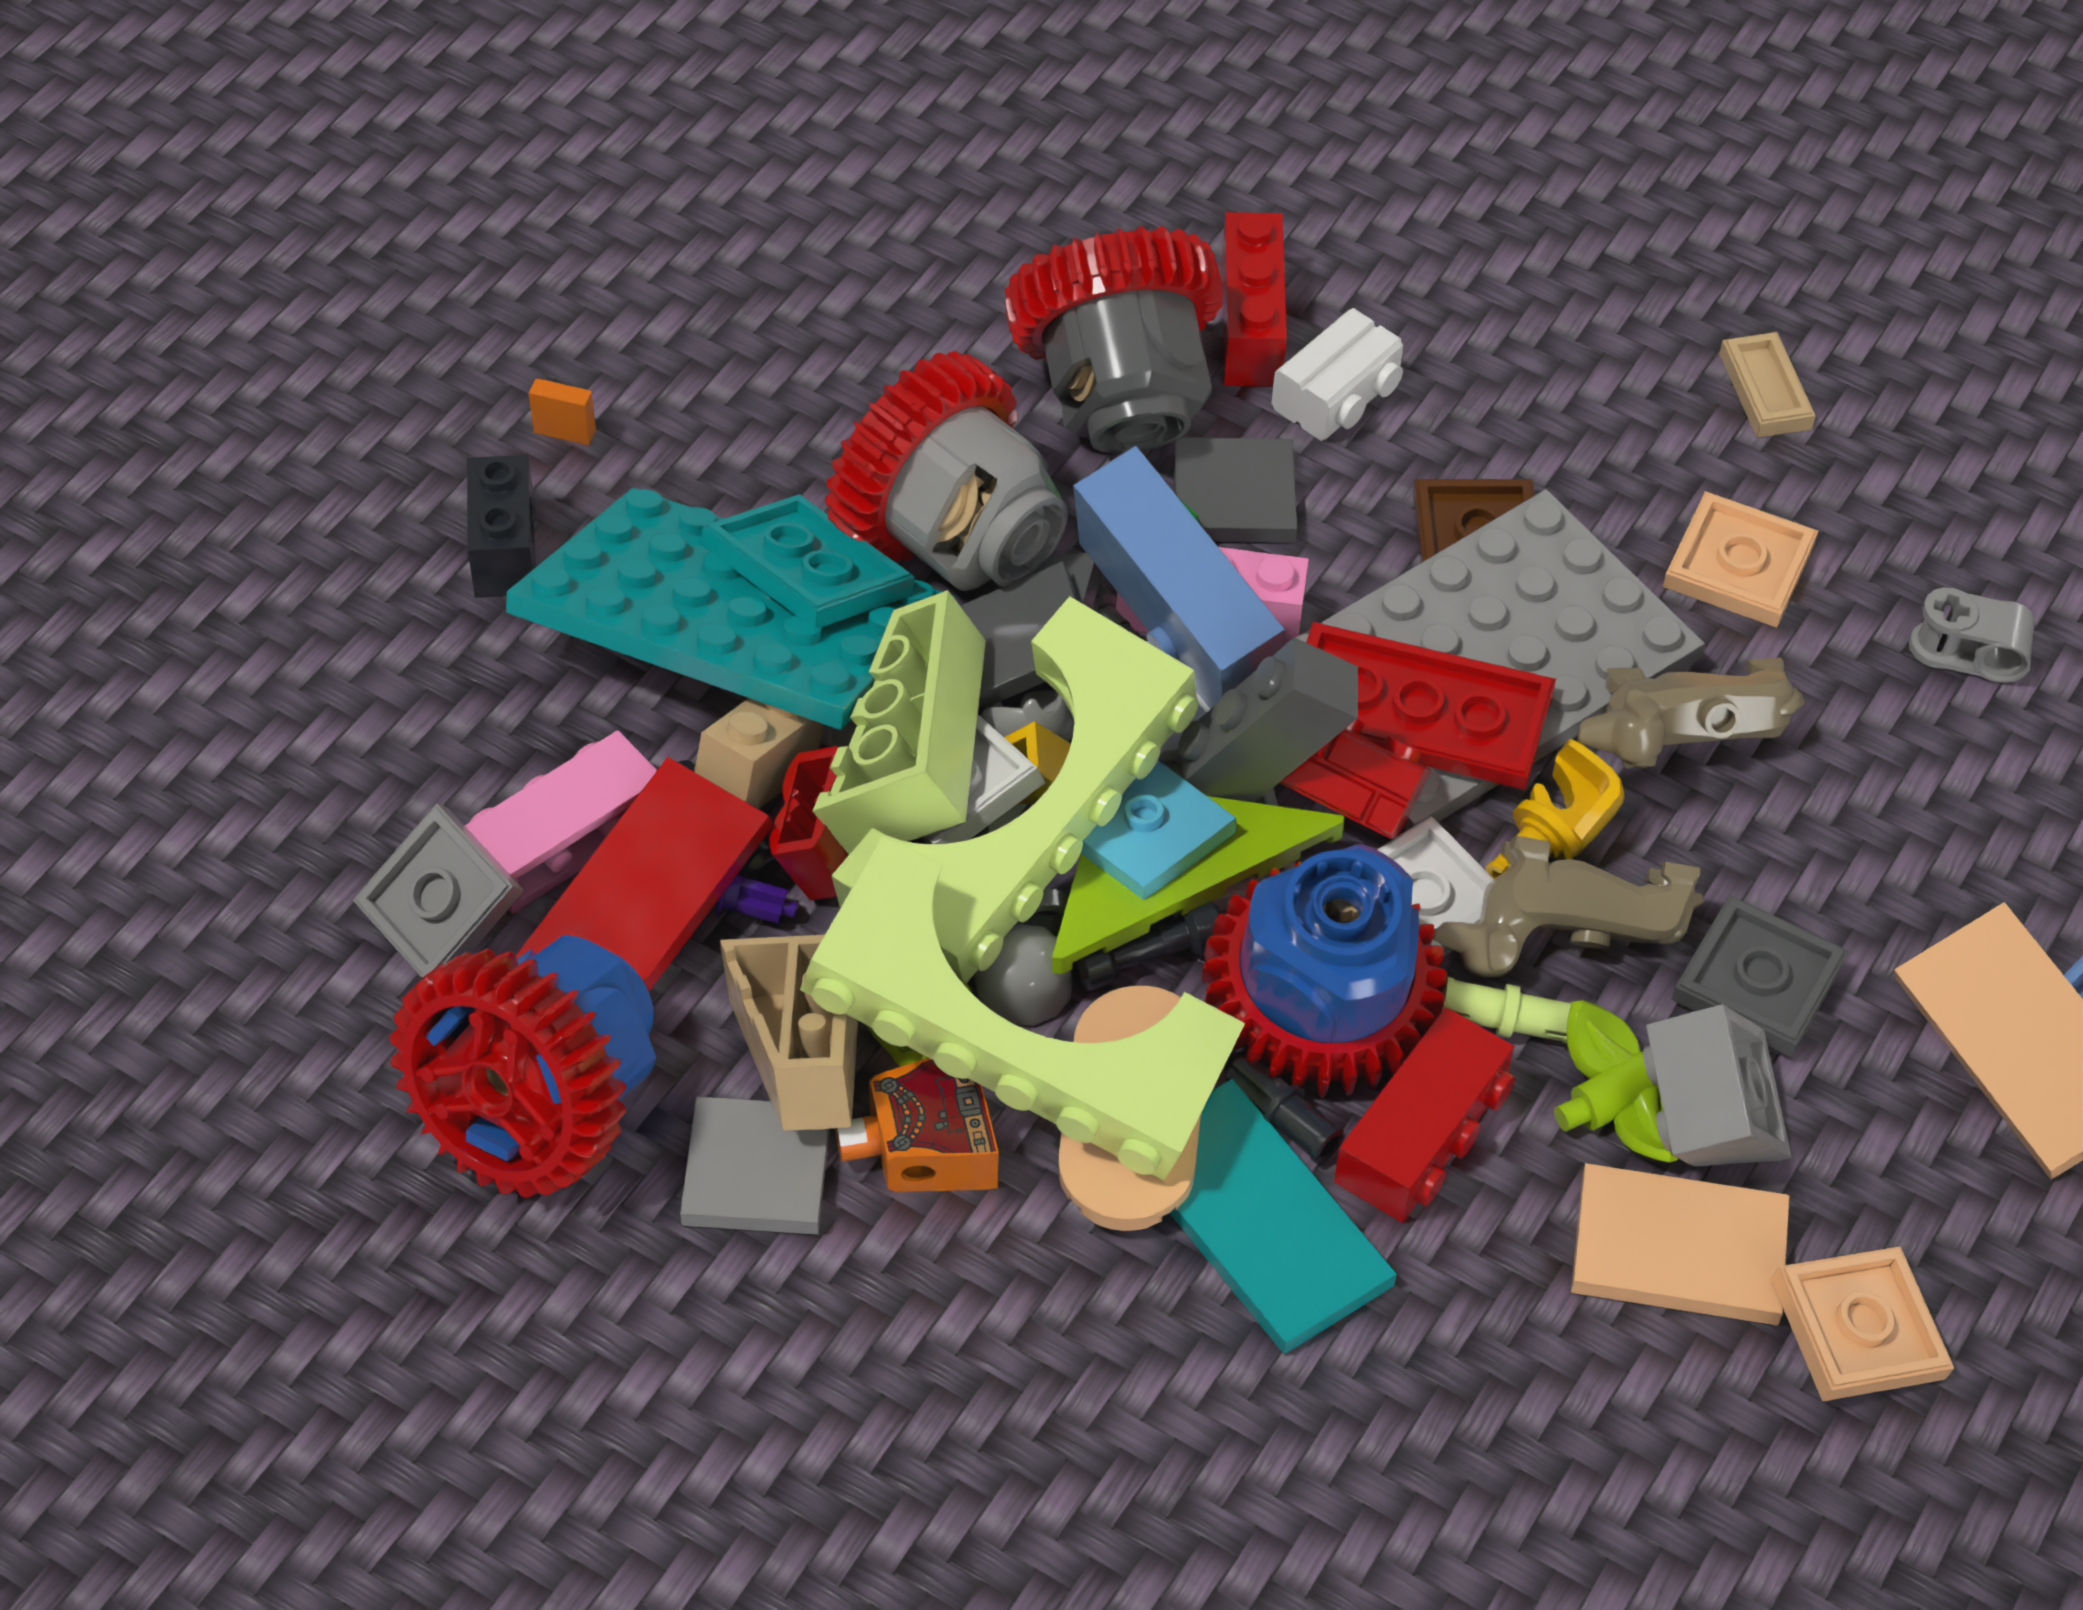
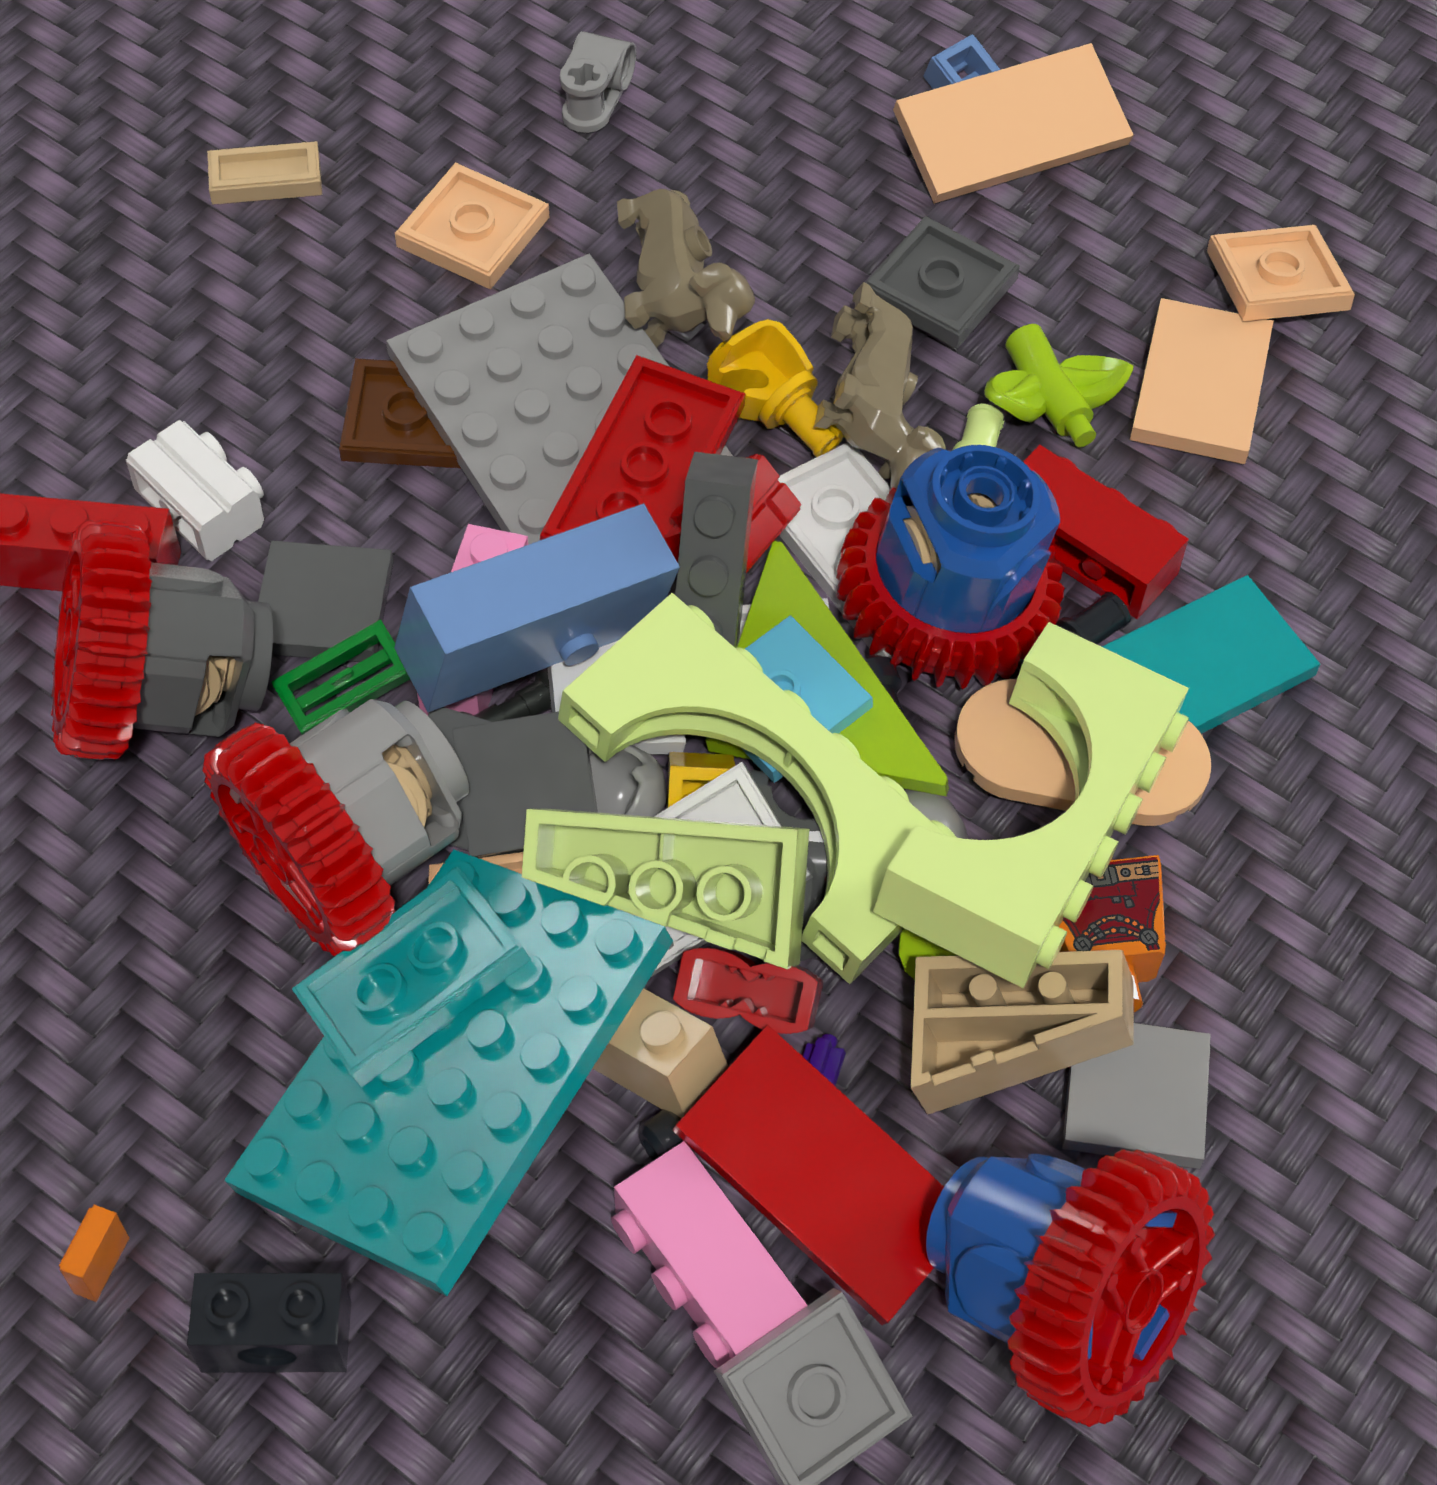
camera: 85 degrees left, 5 degrees up
light grey slope [1643,1004,1792,1166] -> none

